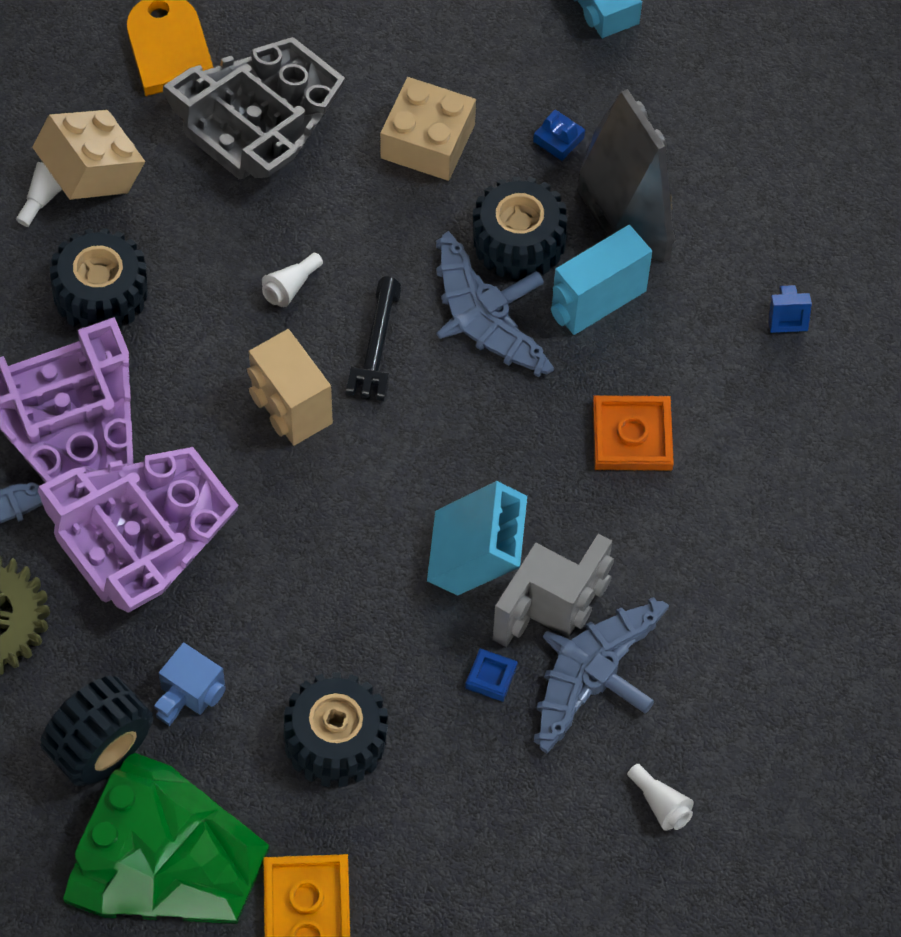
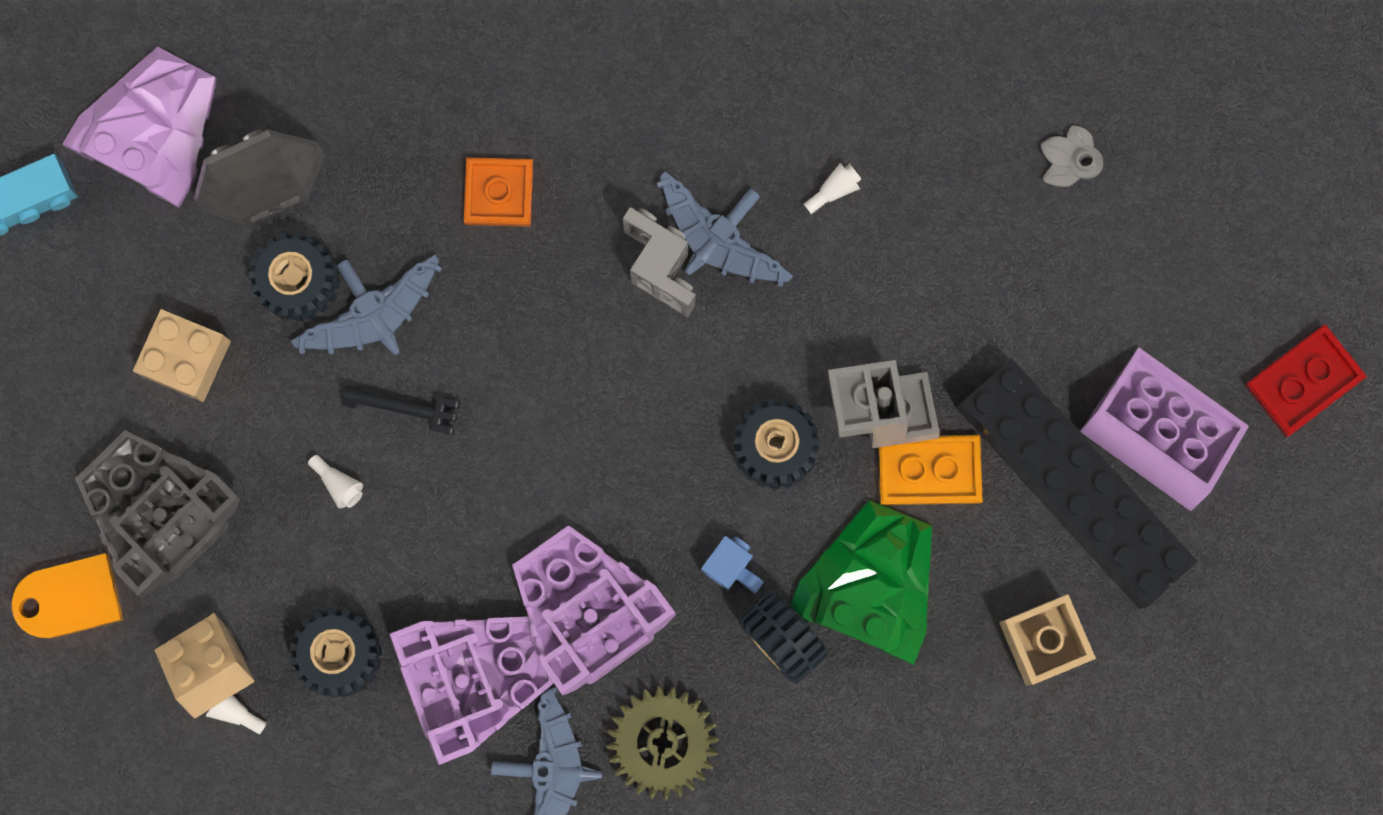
camera: 90 degrees left, 20 degrees up
tan brick [247,329,333,446] -> none
medium azure brick [427,481,527,596] -> none
blue tile [465,648,518,702] -> none
blue tile [533,110,585,161] -> none
medium azure brick [551,224,653,335] -> none
blue tile [768,285,812,333] -> none
none -> lavender wedge [62,46,216,208]
none -> light grey bracket [828,360,940,448]

